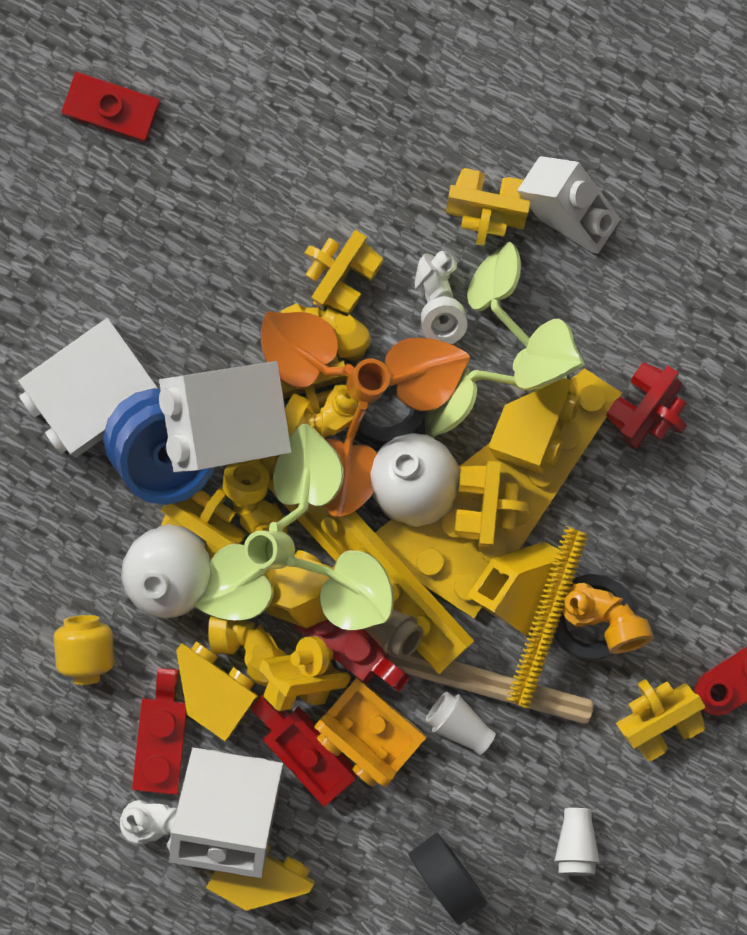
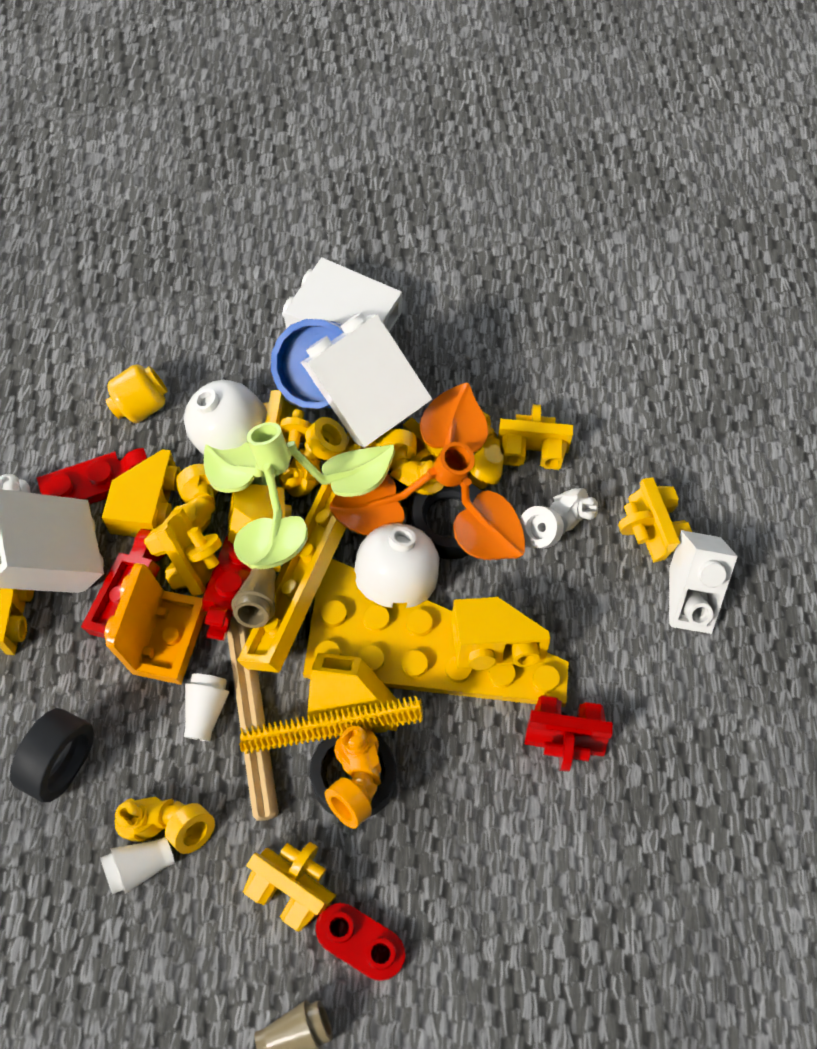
camera: 60 degrees right, 20 degrees down
red plate [61,71,161,143] -> none
yellowish green plant [424,242,585,438] -> none
yellow hips [454,461,530,547] -> none
none -> yellow arm [115,797,215,854]

